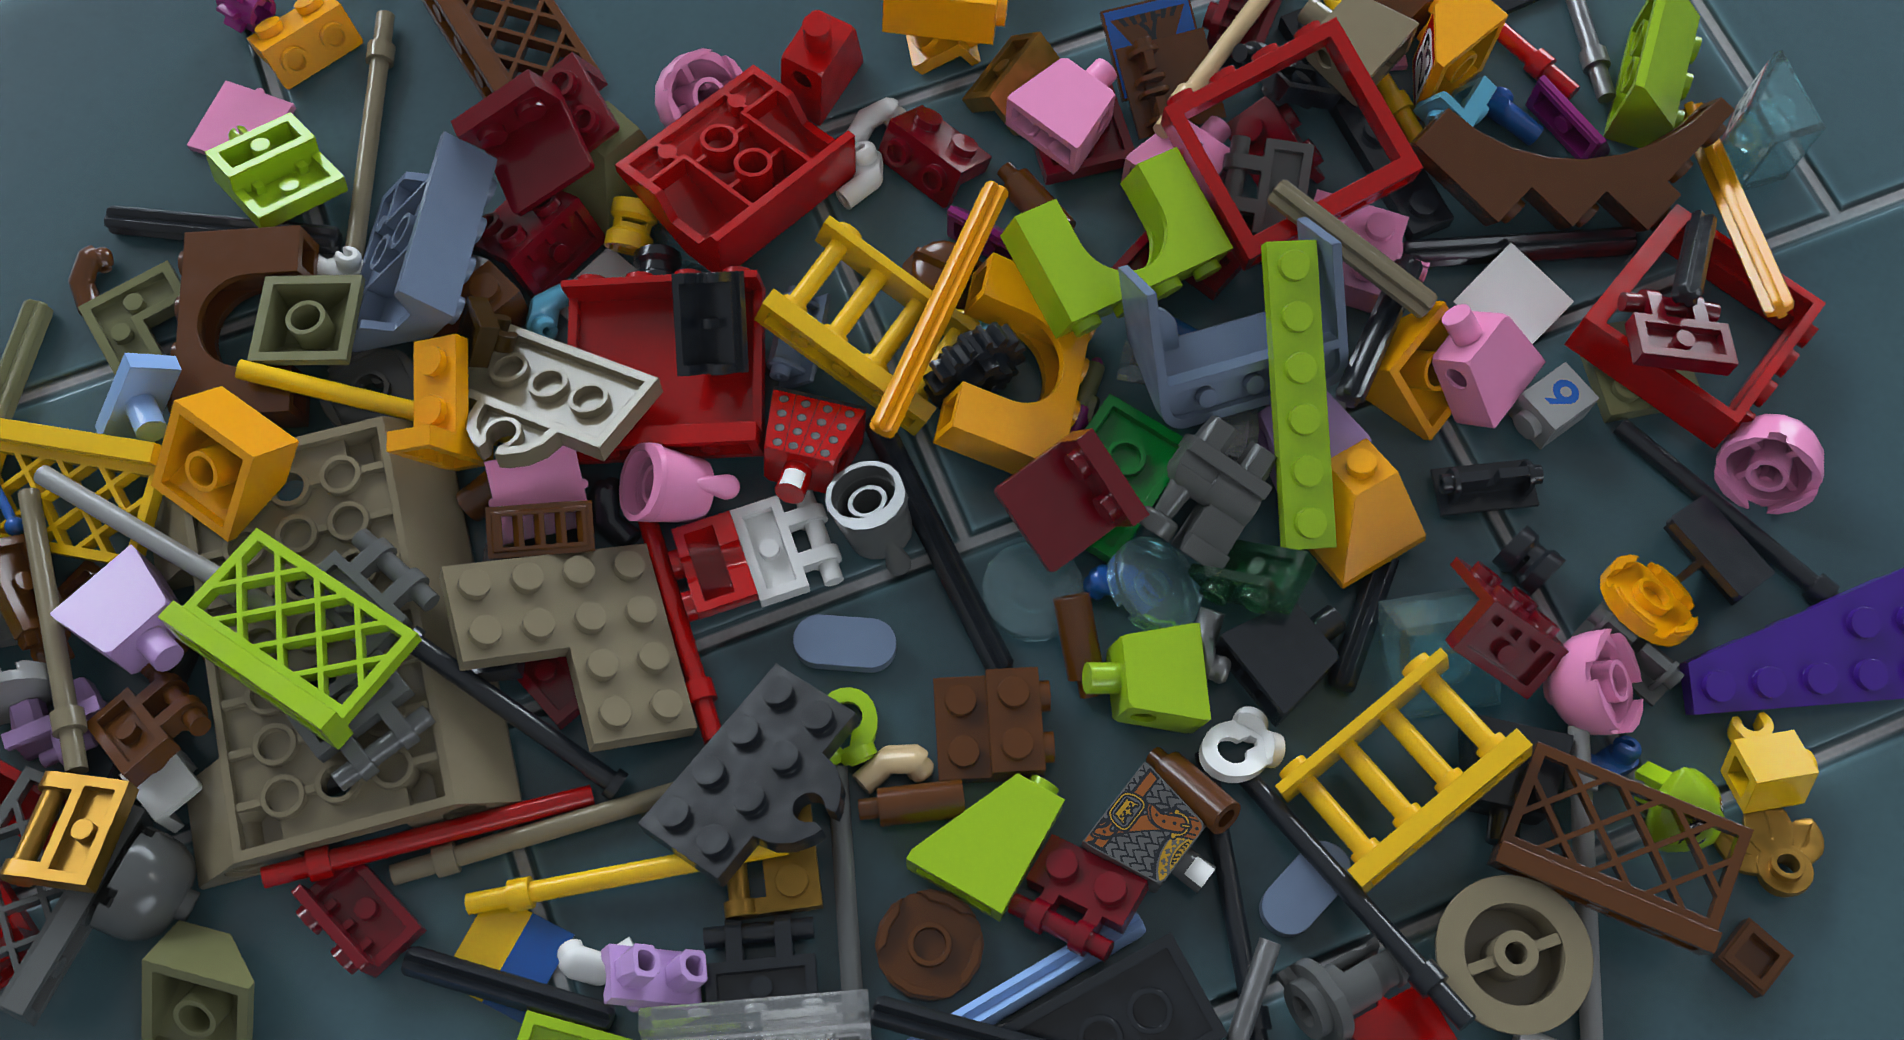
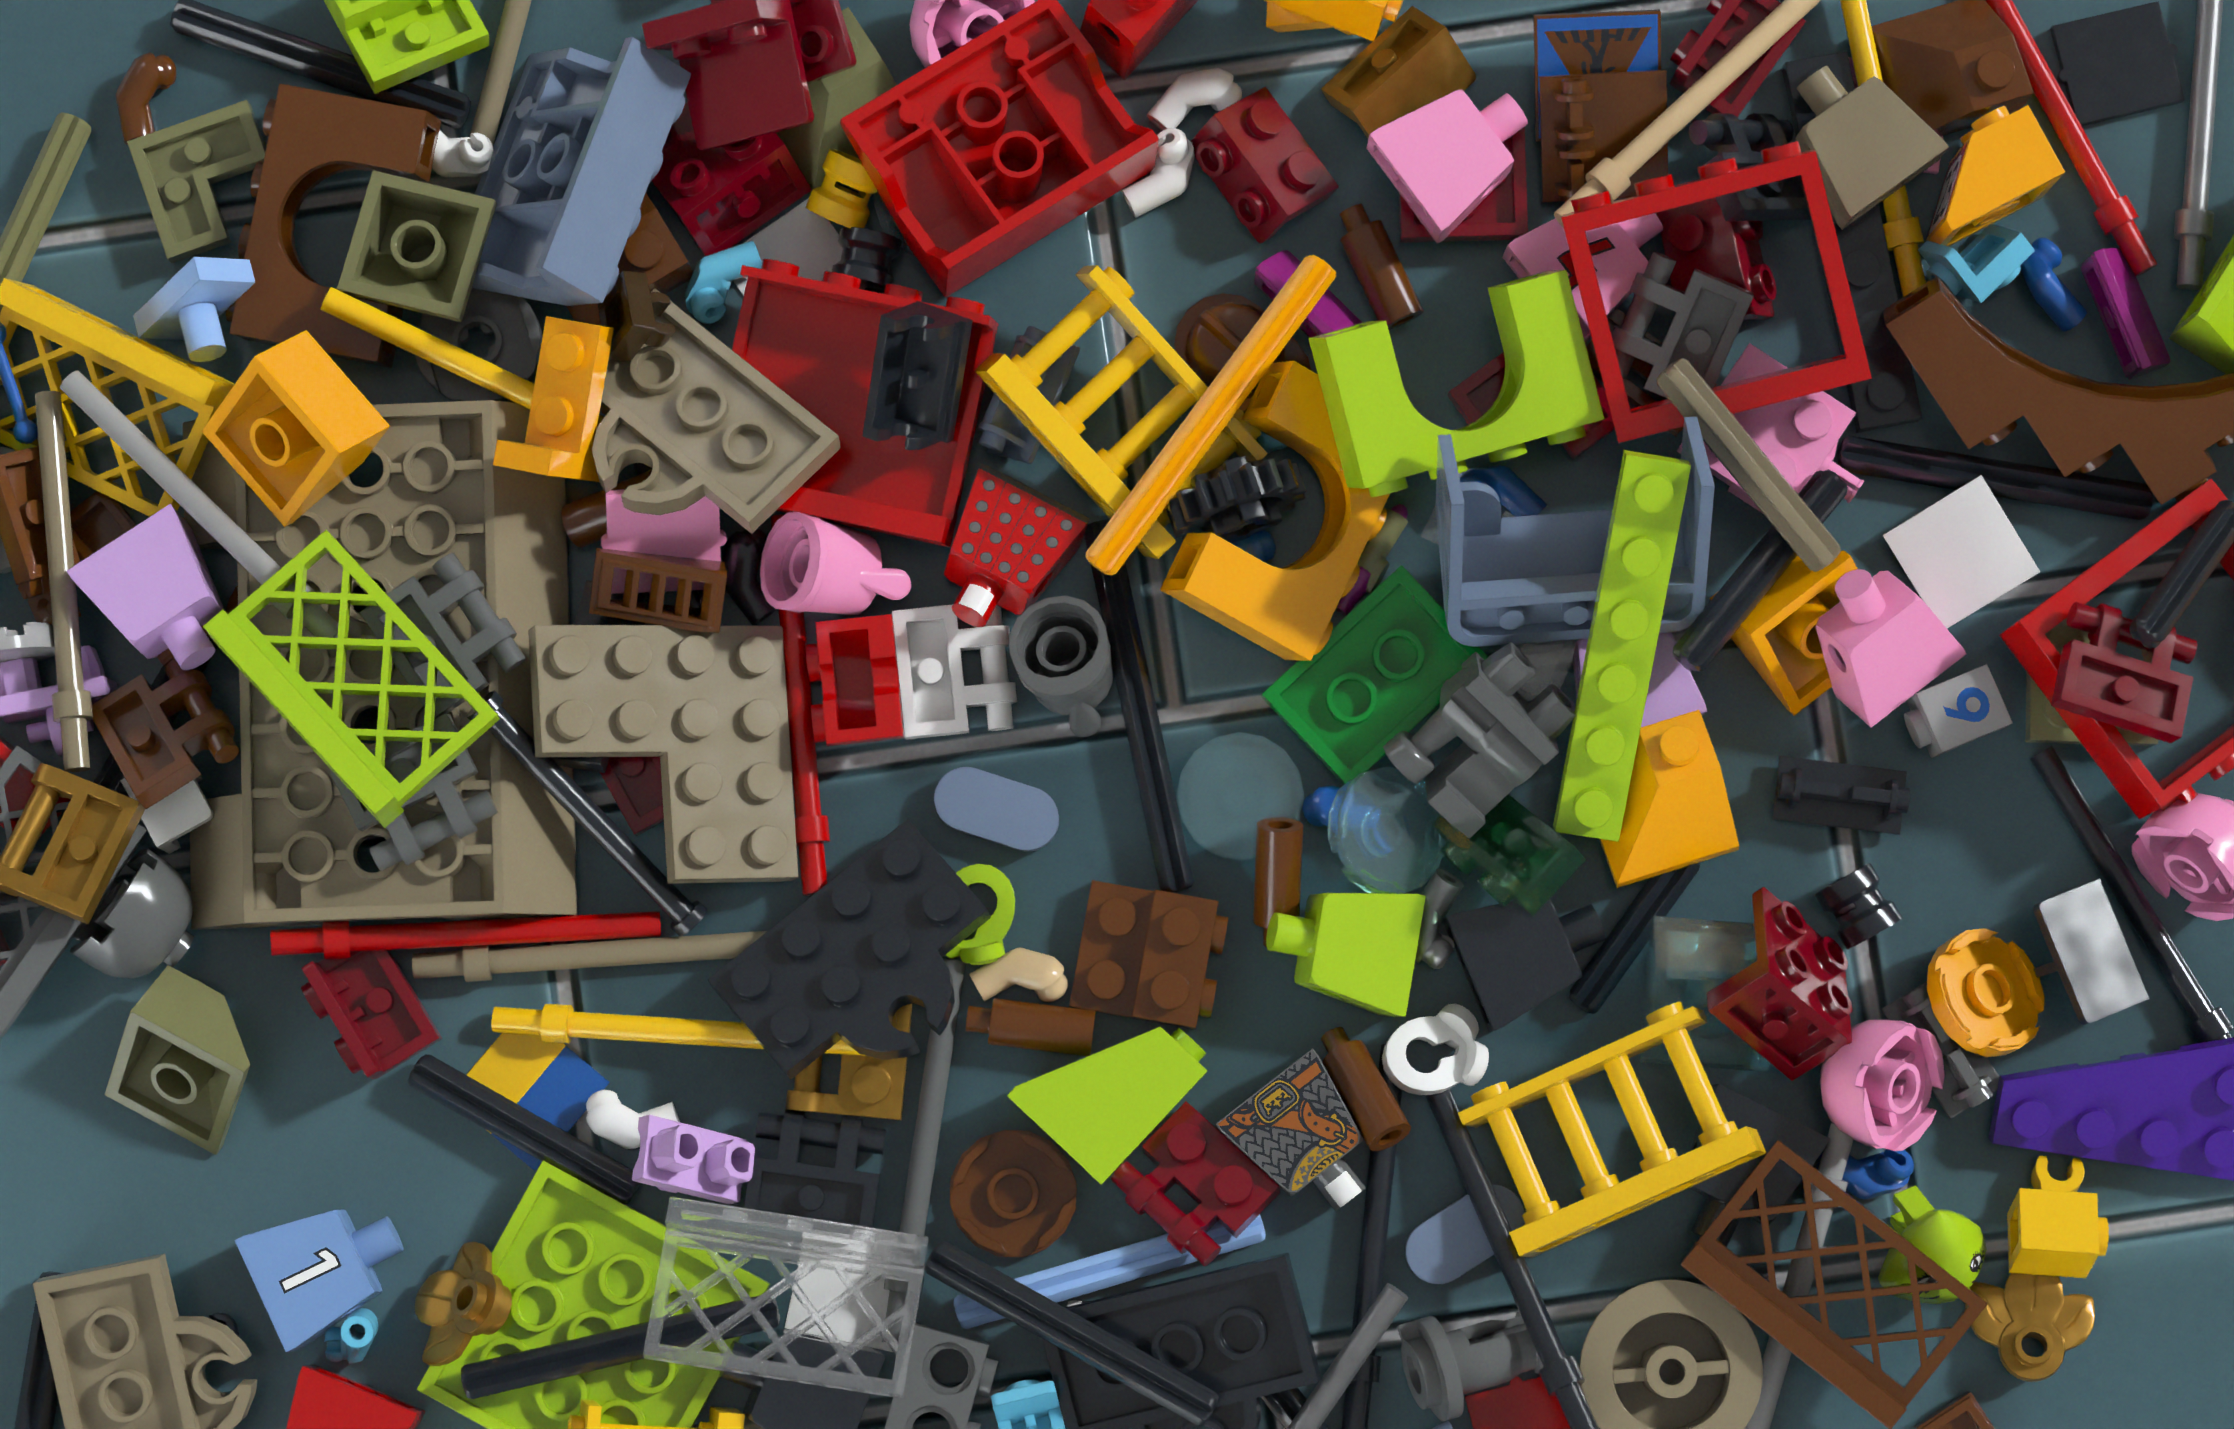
camera: 15 degrees right, 15 degrees up
dark red bracket [994,428,1150,572] -> none

